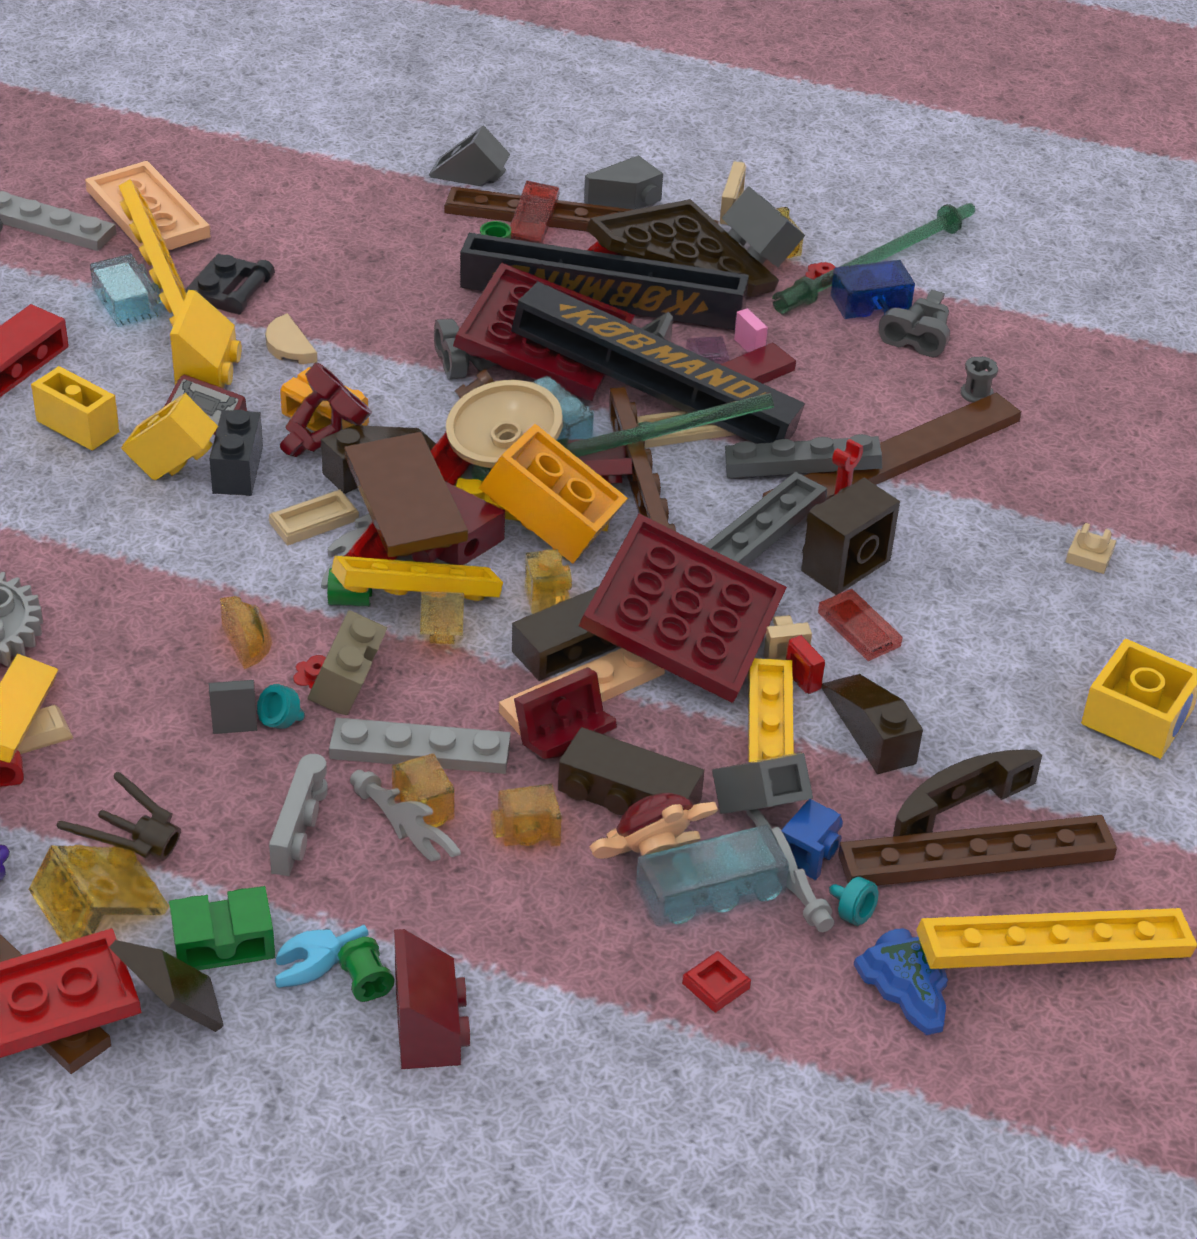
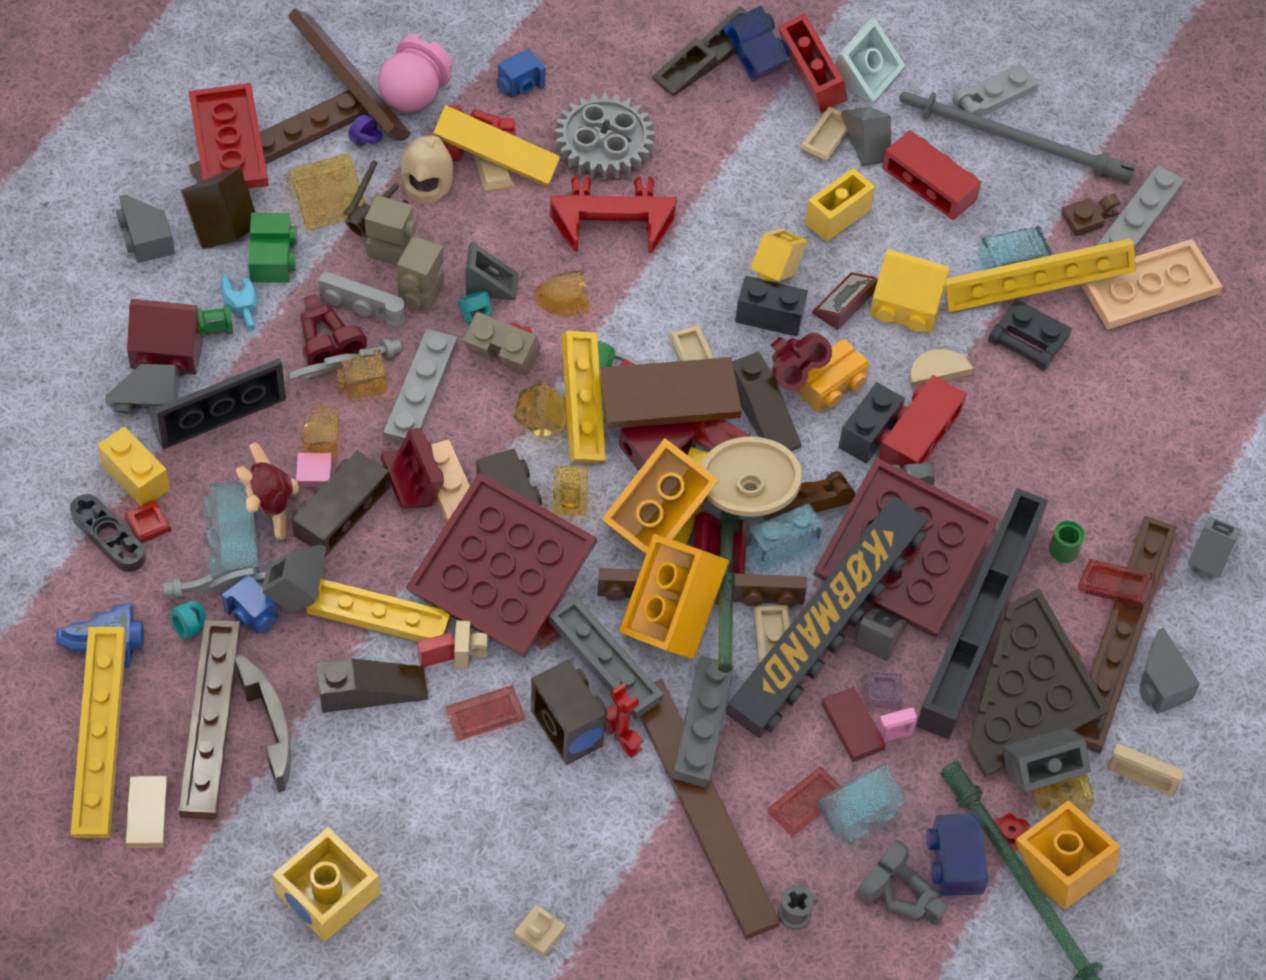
camera: 100 degrees right, 15 degrees up
none -> black beam [70,494,146,572]
none -> yellow brick [97,426,170,506]
none -> dark grey slope [105,364,180,414]
none -> dark grey slope [116,195,175,263]
none -> tan tile [126,776,168,848]
none -> black slope [151,358,286,450]
none -> bright pink tile [296,453,332,487]
none -> dark red piece [300,294,367,366]
none -> dark tan brick [365,195,417,266]
none -> dark tan brick [397,236,444,313]
none -> tan piece [401,135,453,204]
none -> red hose [549,175,677,253]
none -> light orange slope [619,534,729,659]
none -> clear red tile [768,766,845,837]
none -> clear light blue brick [815,764,907,841]
none -> black brick [838,382,905,464]
none -> red brick [878,375,967,468]
none -> light orange slope [1016,800,1121,911]
none -> reddish brown plate [1061,193,1121,236]

